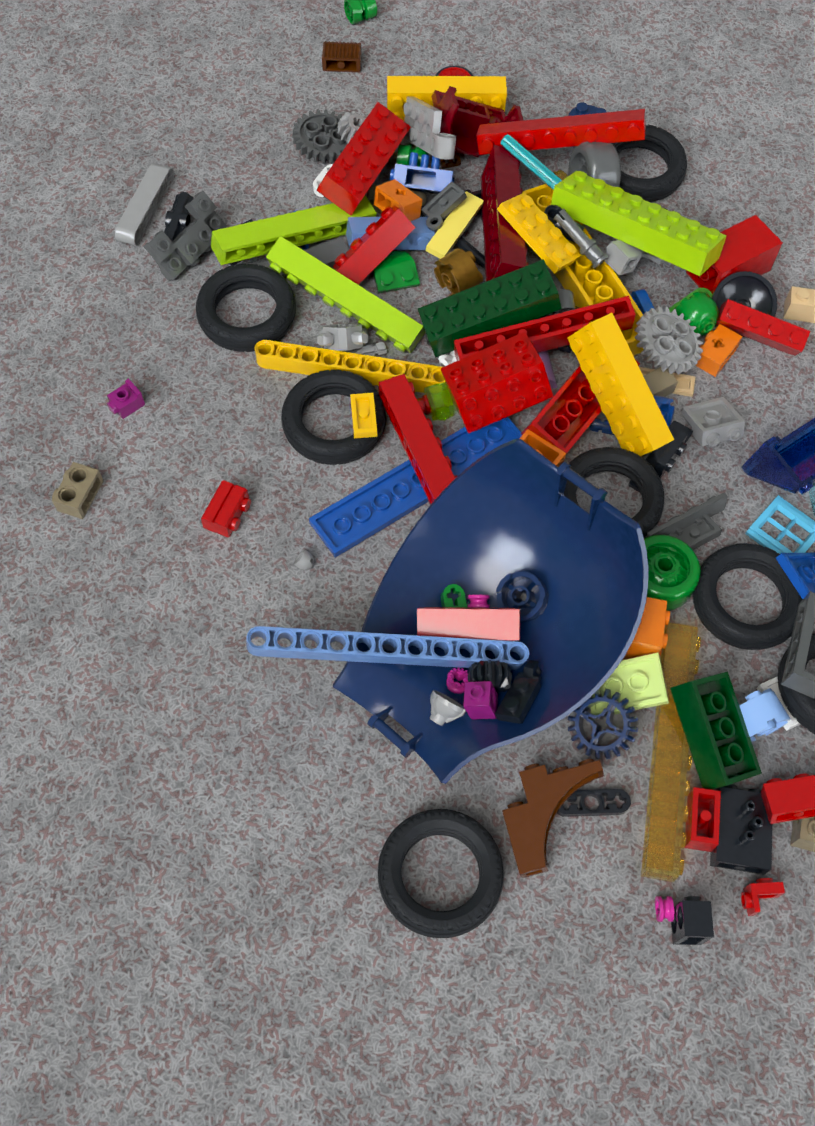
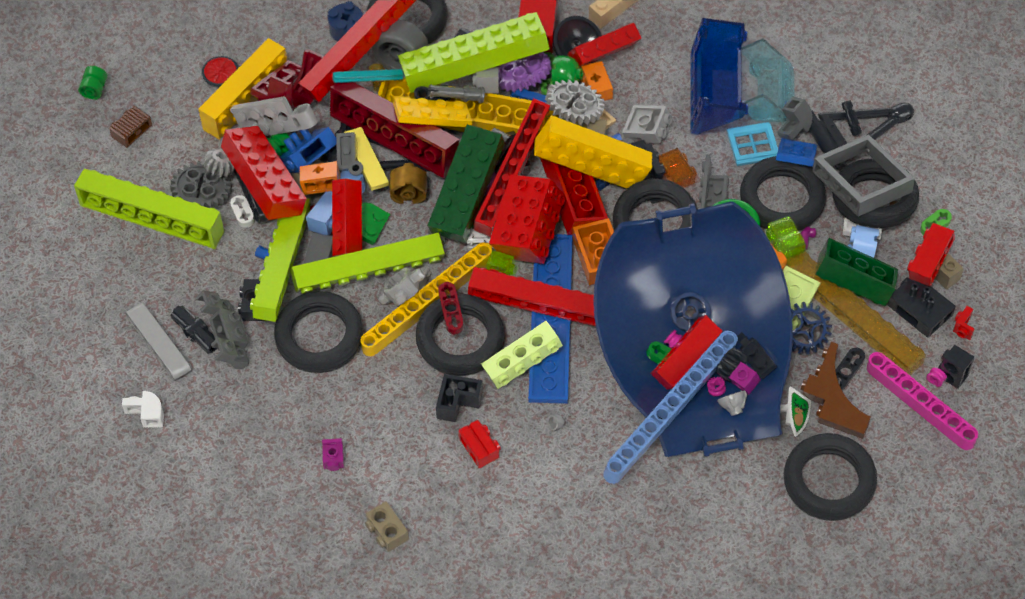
camera: 50 degrees left, 5 degrees down
yellow plate [350,393,377,438] -> none
red brick [684,787,721,852] -> none
none -> lime brick [74,168,224,249]
none -> white brick [122,391,164,427]
none -> black brick [436,374,483,422]
none -> dark red beam [438,282,464,335]
none -> yellowish green brick [482,321,563,389]
none -> medium lavender gear [496,52,552,92]
none -> clear orange brick [659,148,697,188]
none -> clear neon green brick [766,216,806,259]
none -> shield [780,386,811,437]
none -> magenta arm [798,226,816,250]
none -> dark pink beam [866,352,978,450]

